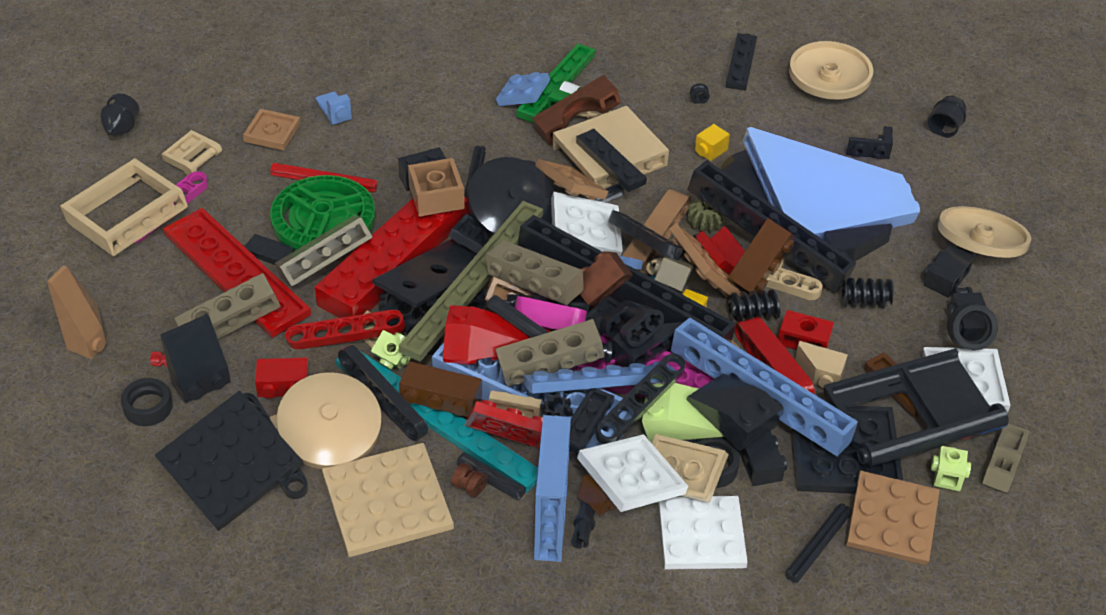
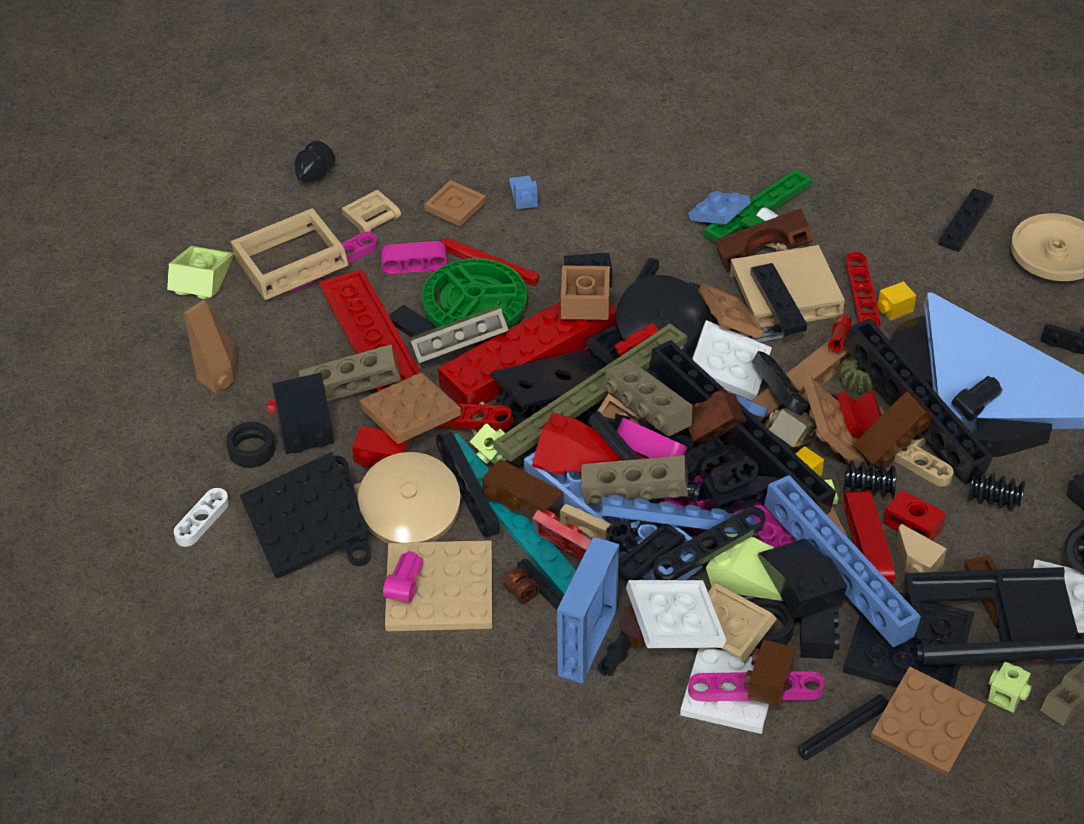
camera: 20 degrees right, 0 degrees up
black bush [690,83,710,104] -> none
none -> yellowish green slope [167,246,234,299]
none -> white beam [174,488,229,547]
none -> medium nougat plate [359,372,461,444]
none -> dark pink beam [381,241,447,274]
none -> dark pink piece [383,551,423,603]
none -> red axle [614,323,659,356]
none -> dark pink beam [688,671,825,702]
none -> reddish brown brick [744,639,796,707]
none -> red pin [828,314,852,353]
none -> red beam [845,252,881,329]
none -> black piece [951,376,1003,421]

